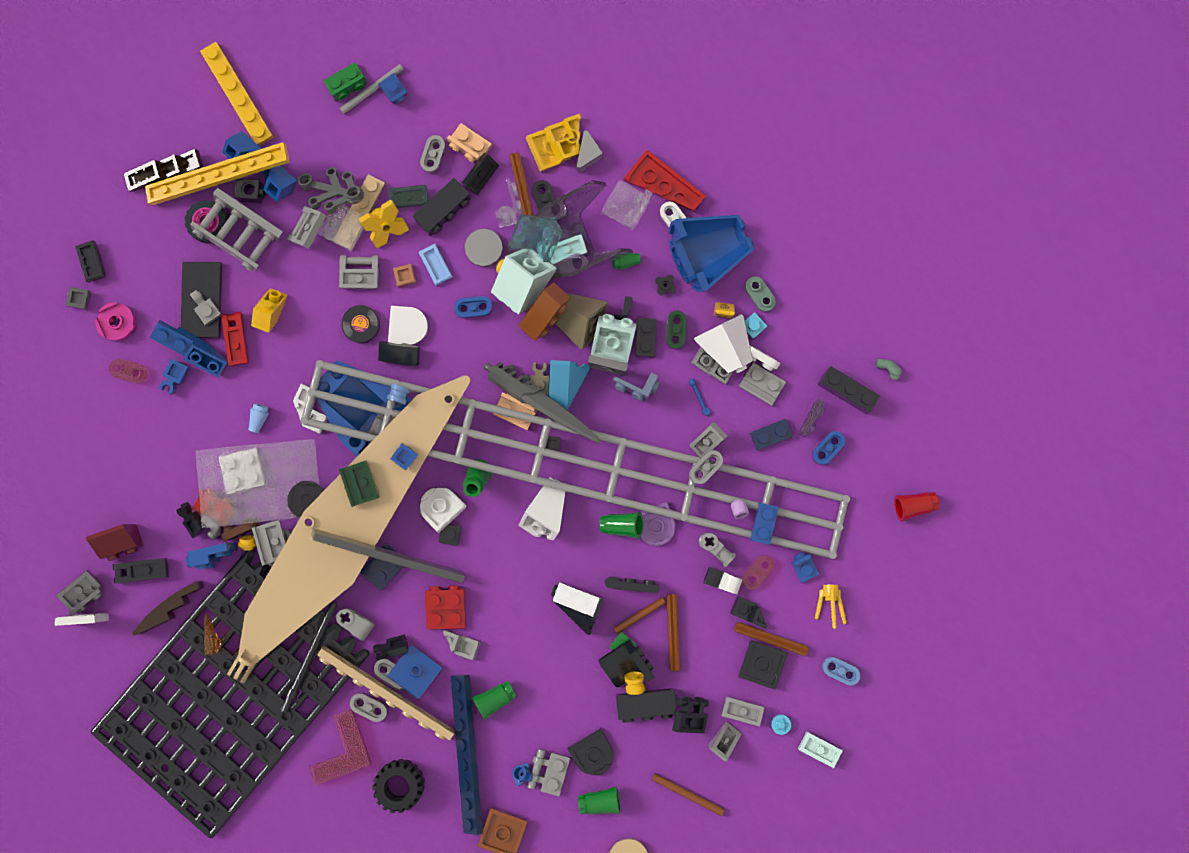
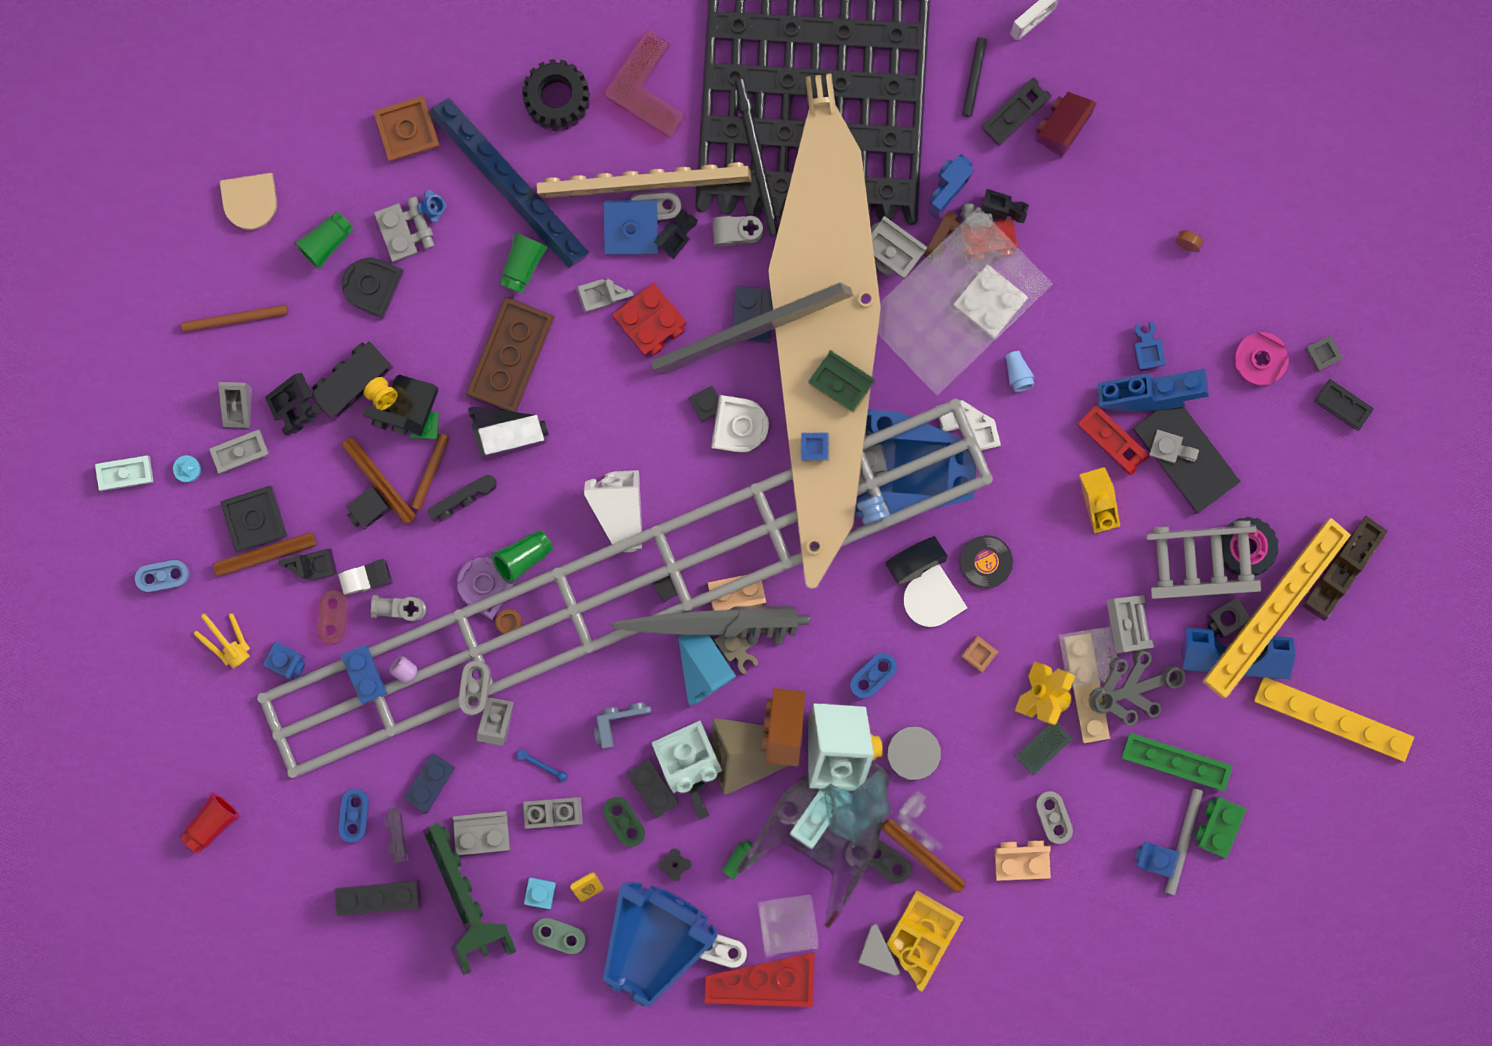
camera: 145 degrees right, 0 degrees up
flat silver bracket [56,569,104,616] -> none
clear pink plate [109,359,149,384] -> none
dark brown slope [132,581,205,636] -> none
clear orange plate [204,615,221,655] -> none
yellow plate [238,535,257,551] -> none
black tile [287,481,324,518] -> none
light grey plate [339,255,380,289] -> none
light grey plate [350,693,388,722] -> none
black brick [412,178,471,236] -> none
light blue tile [418,244,453,286] -> none
black plate [462,153,499,195] -> none
green plant [463,459,493,497] -> none
flat silver tile [588,355,628,376] -> none
white slope [694,314,752,373] -> none
white plate [749,345,781,371] -> none
sand green arm [876,359,902,380] -> none
none -> black brick [346,486,391,529]
none -> dark green hinge [423,822,516,975]
none -> reddish brown tile [466,297,555,412]
none -> dark orange tile [495,609,523,634]
none -> black bar [962,37,987,117]
none -> green plate [1121,733,1233,791]
none -> dark orange tile [1175,230,1203,252]

